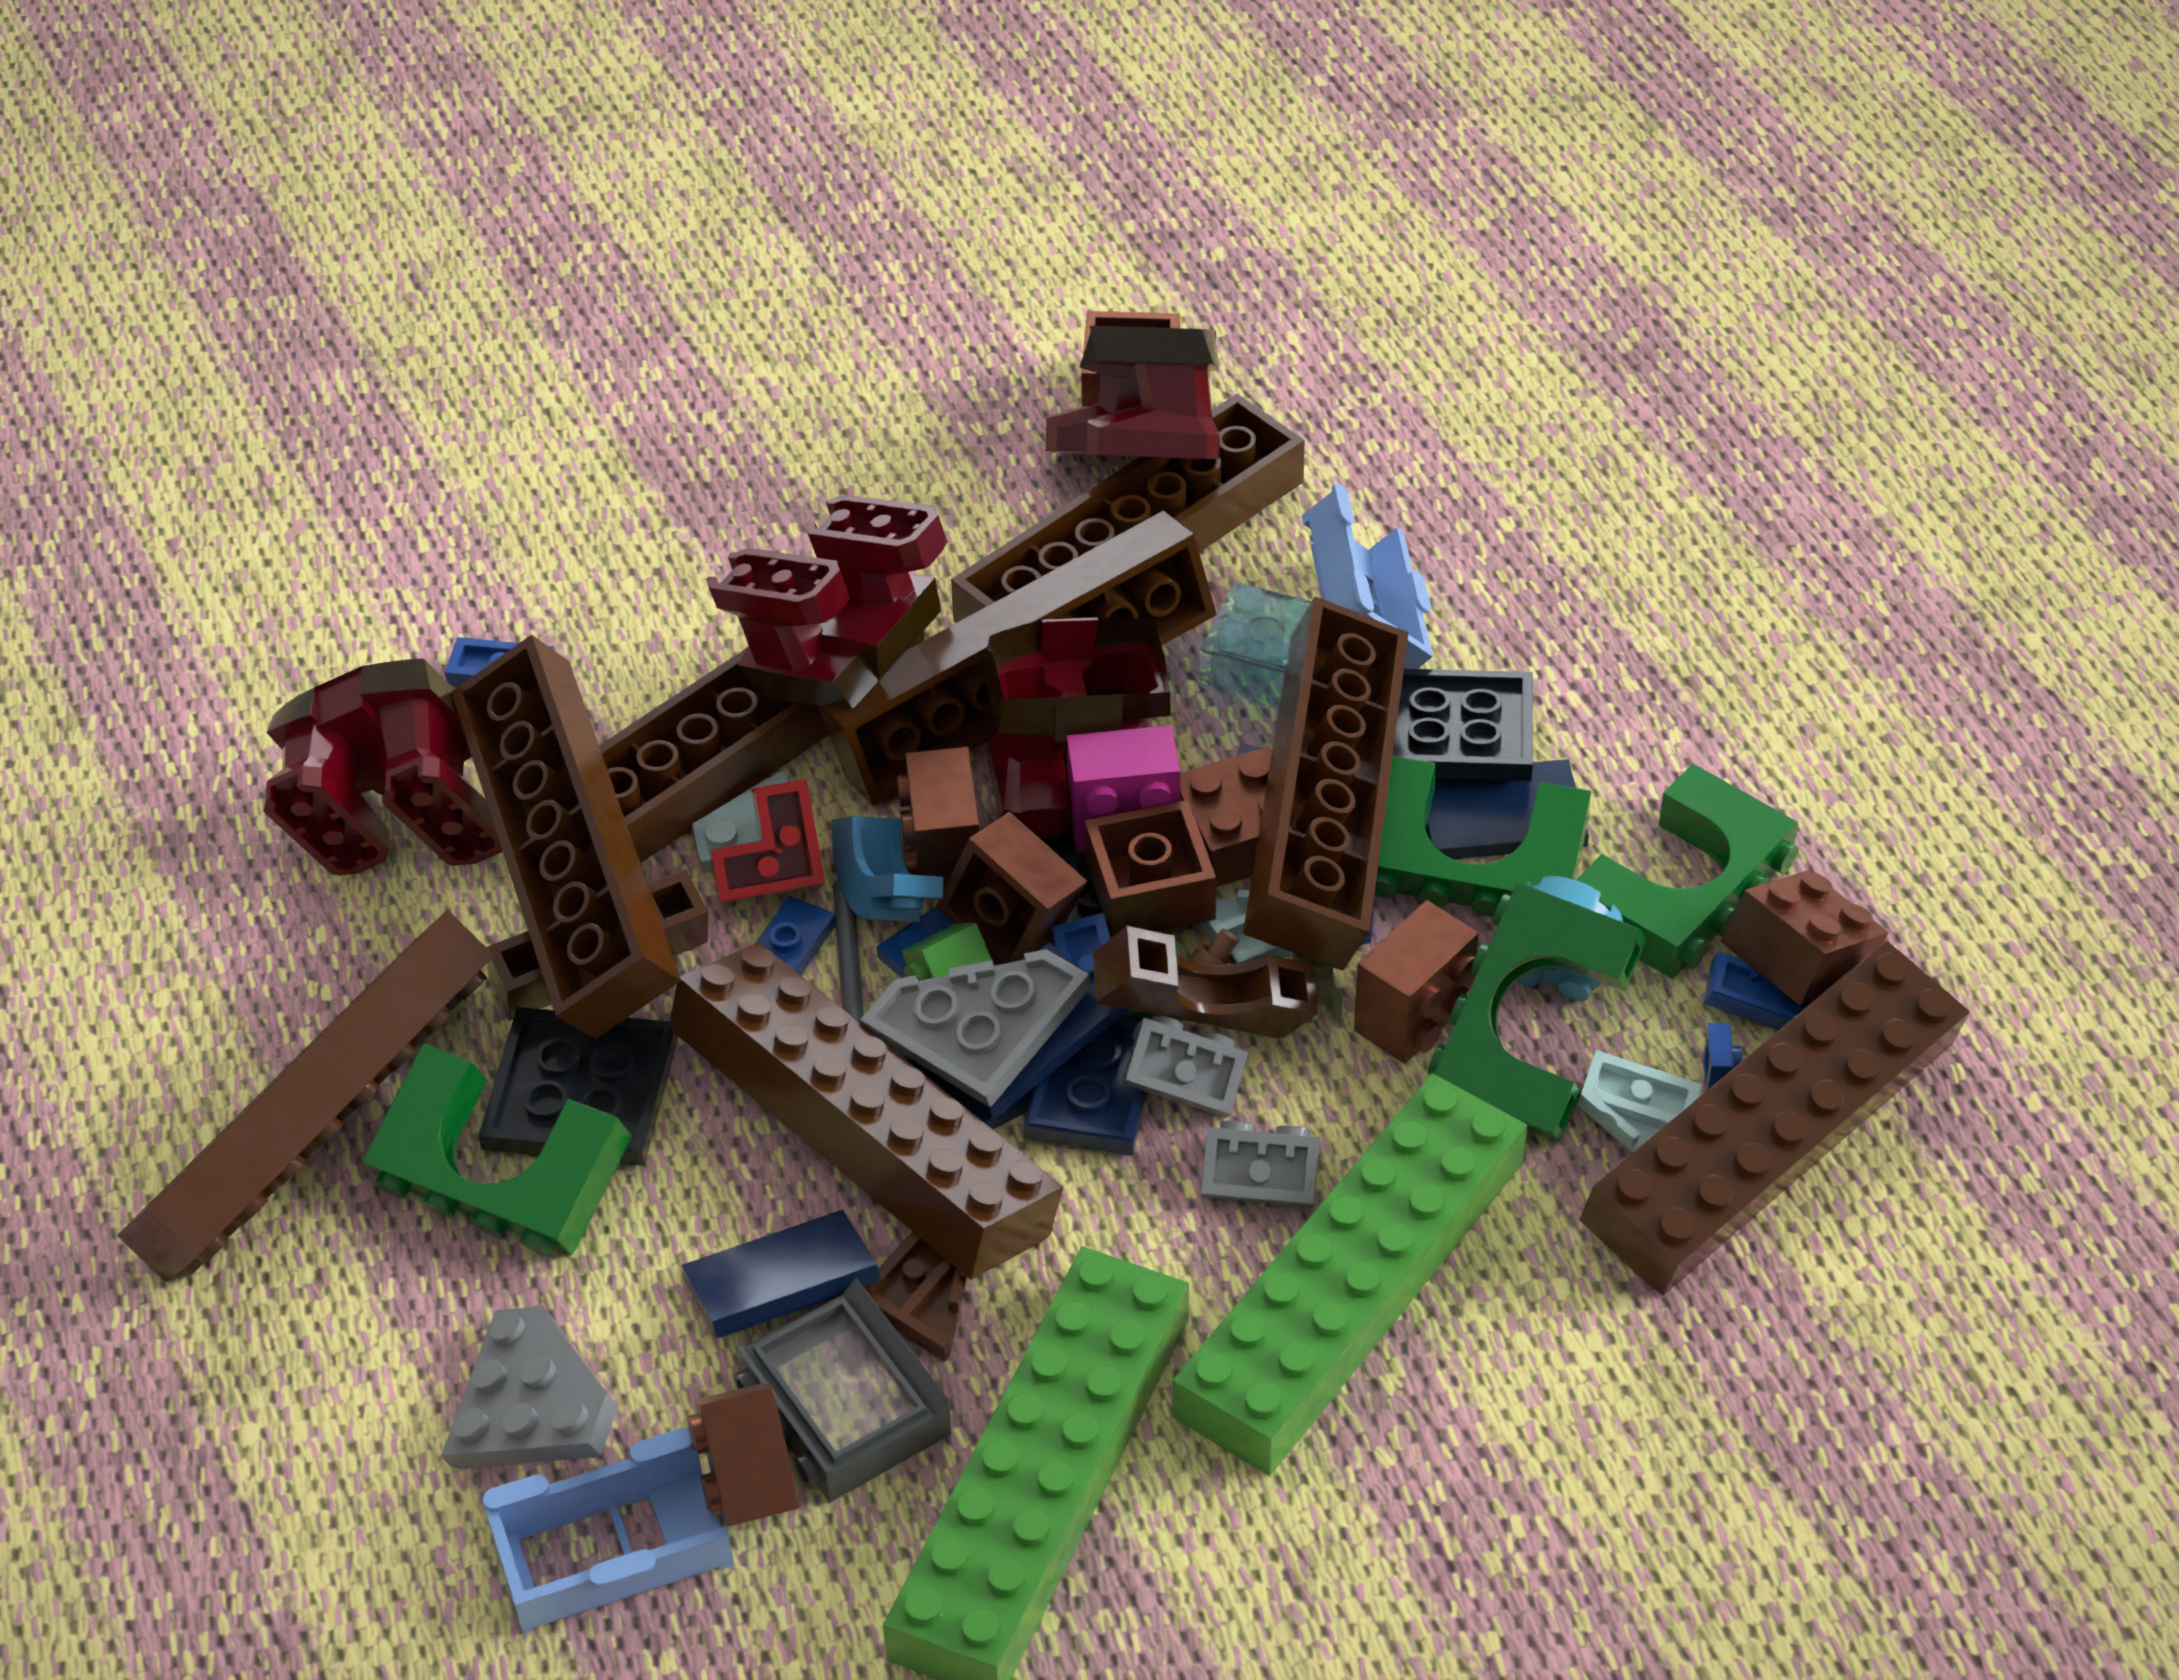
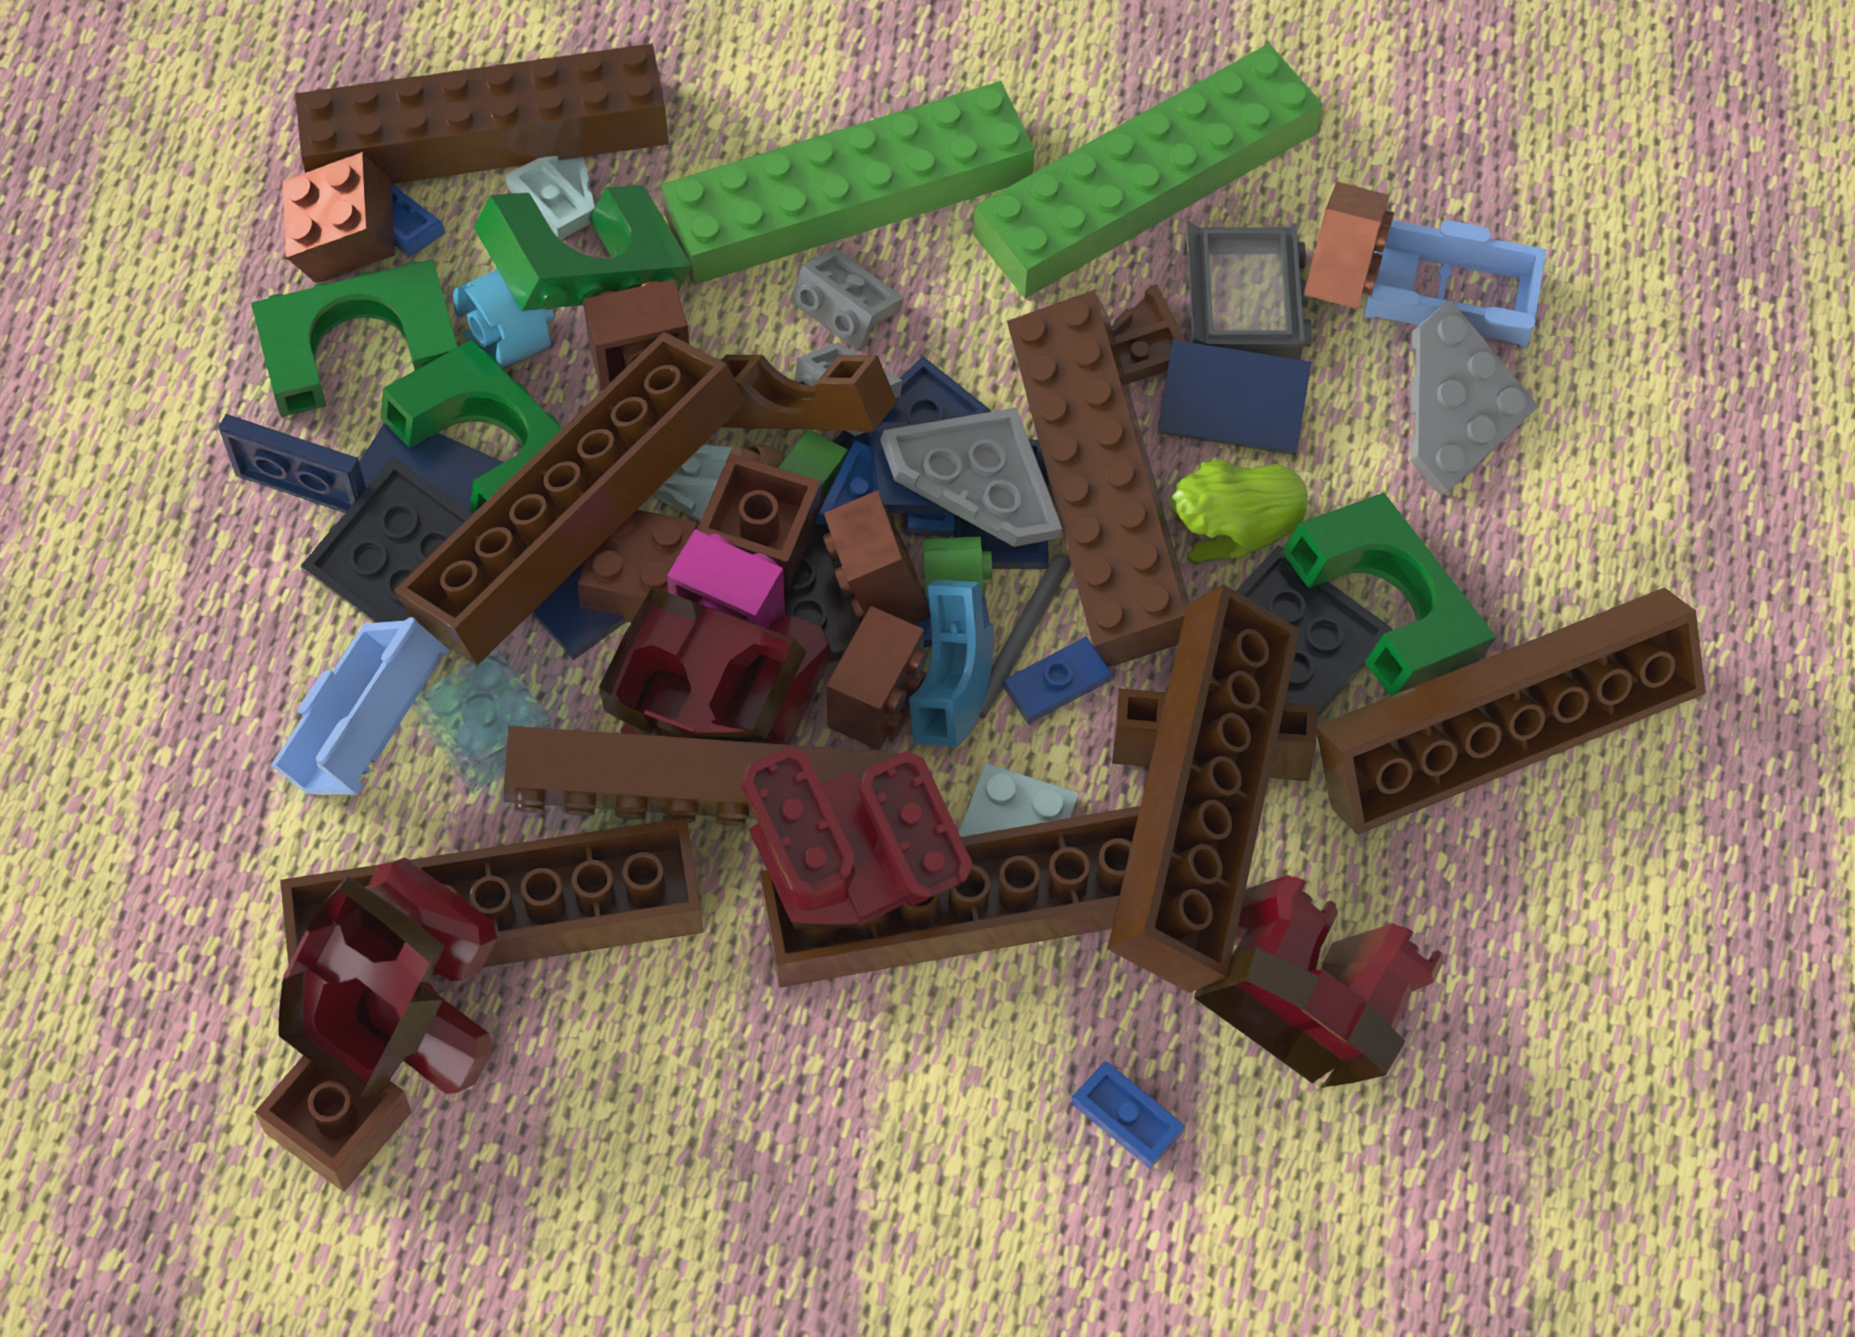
camera: 150 degrees left, 15 degrees up
red brick [709,779,825,902] -> none
blue plate [1703,1023,1742,1092] -> none
none -> dark blue tile [218,414,366,513]
none -> lime hair [1168,459,1308,565]

